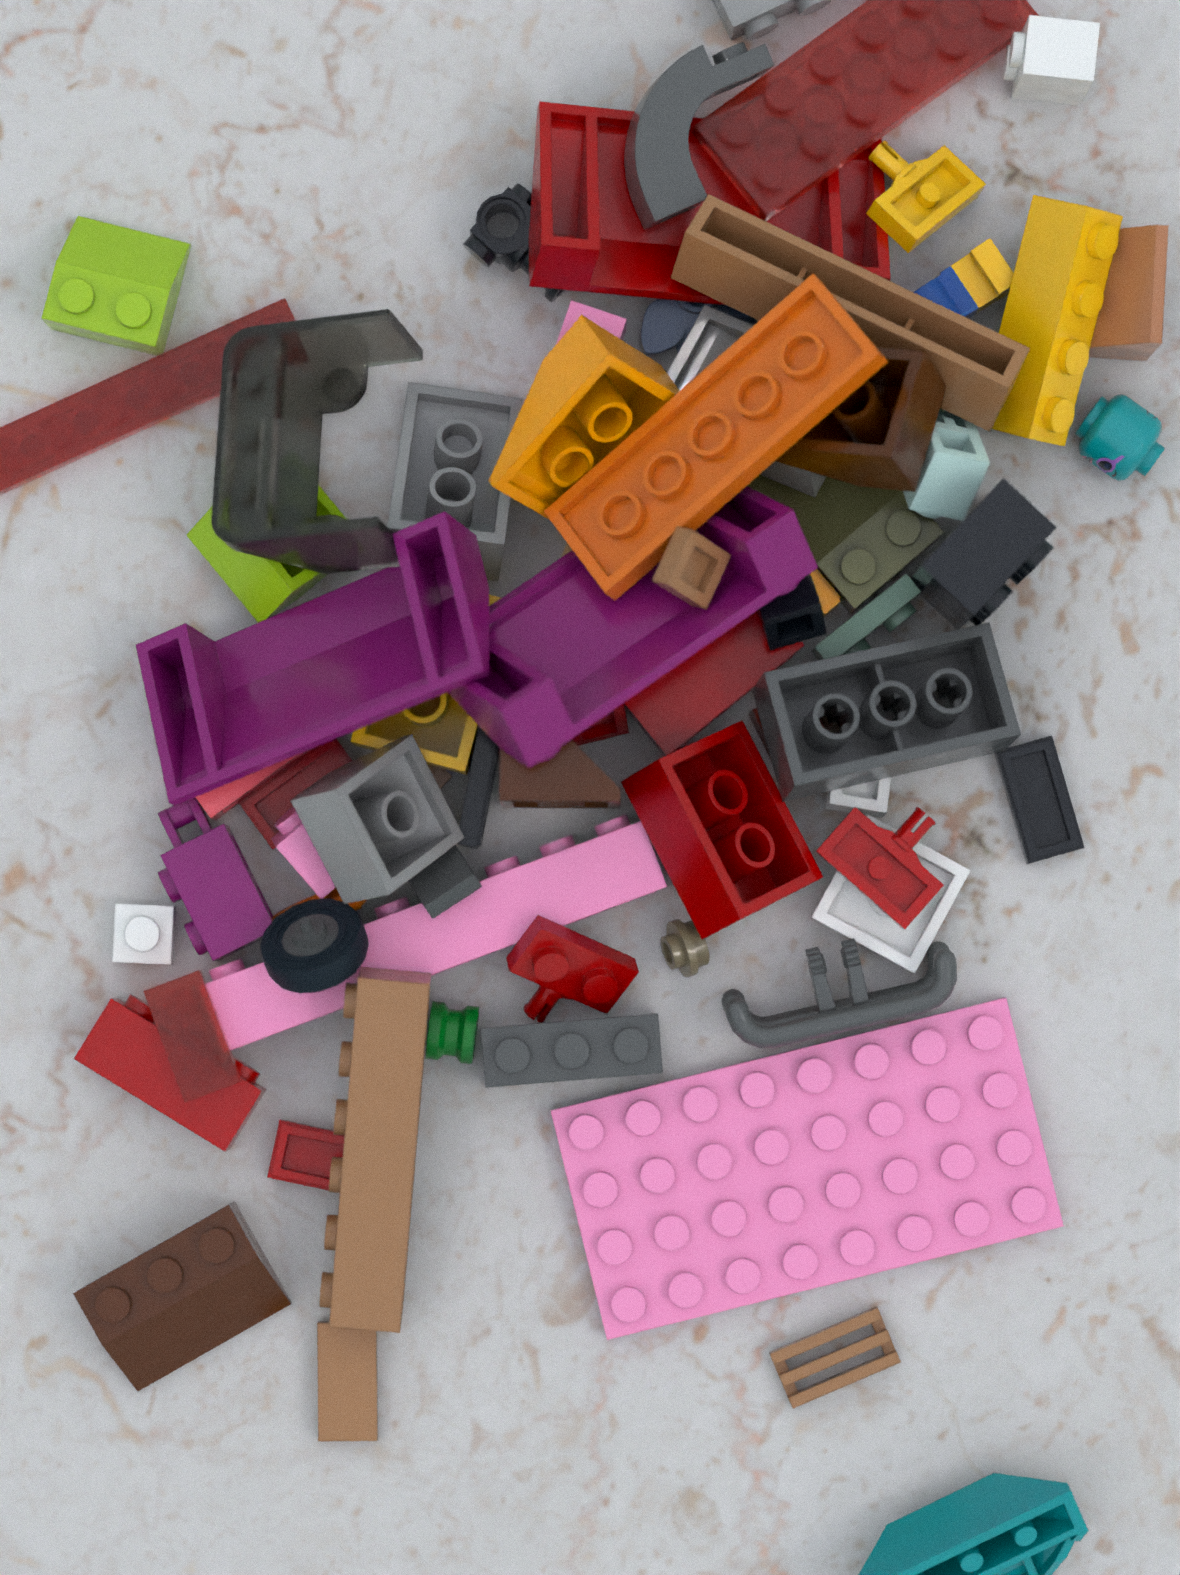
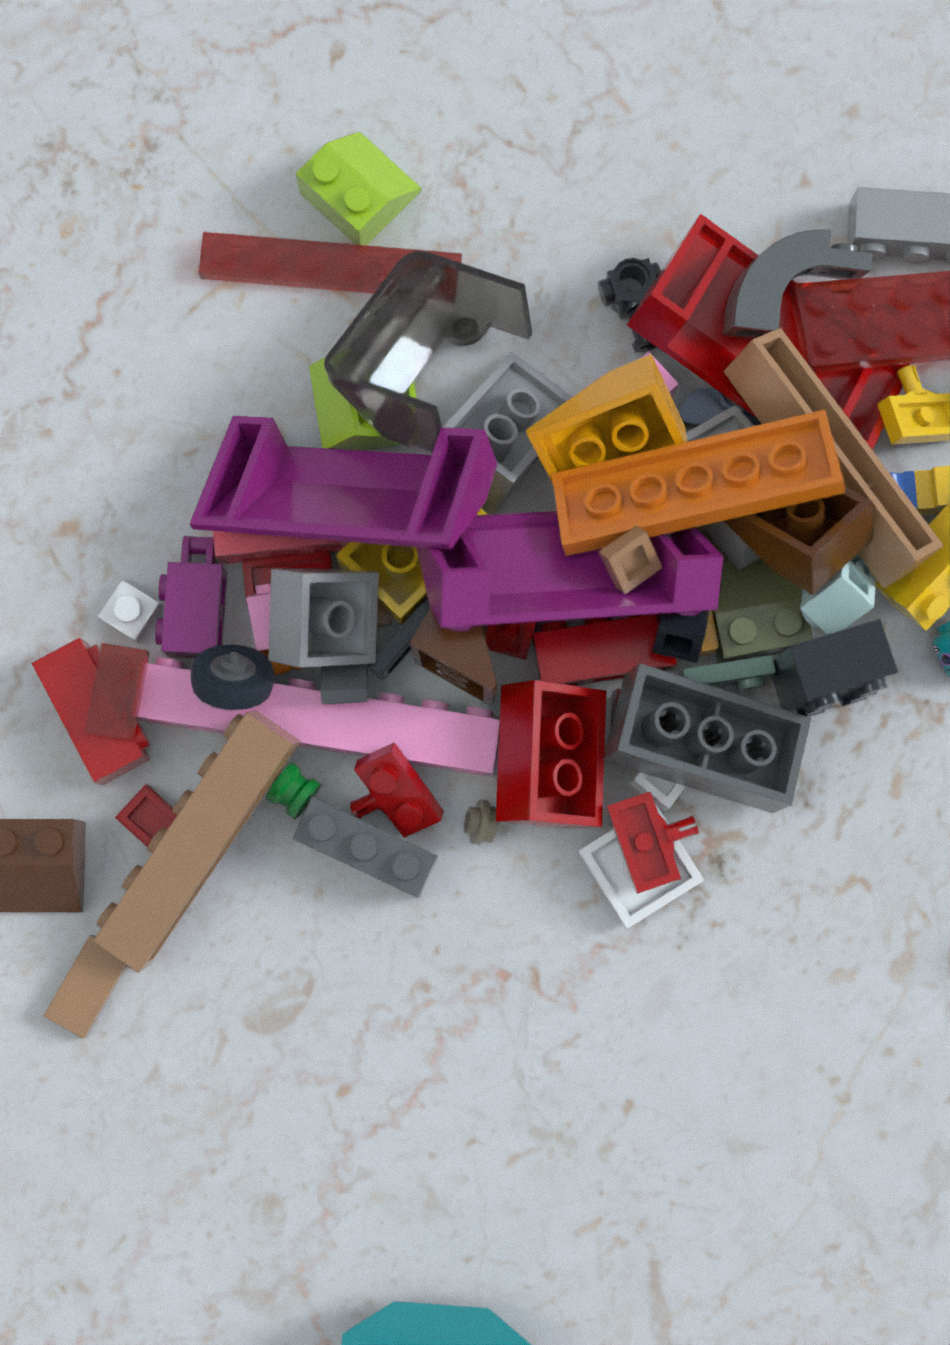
camera: 30 degrees right, 5 degrees down
bright pink plate [551,998,1064,1340] -> none
dark grey piece [722,938,957,1048] -> none
medium nougat tile [769,1306,901,1408] -> none
black tile [994,736,1085,864] -> none

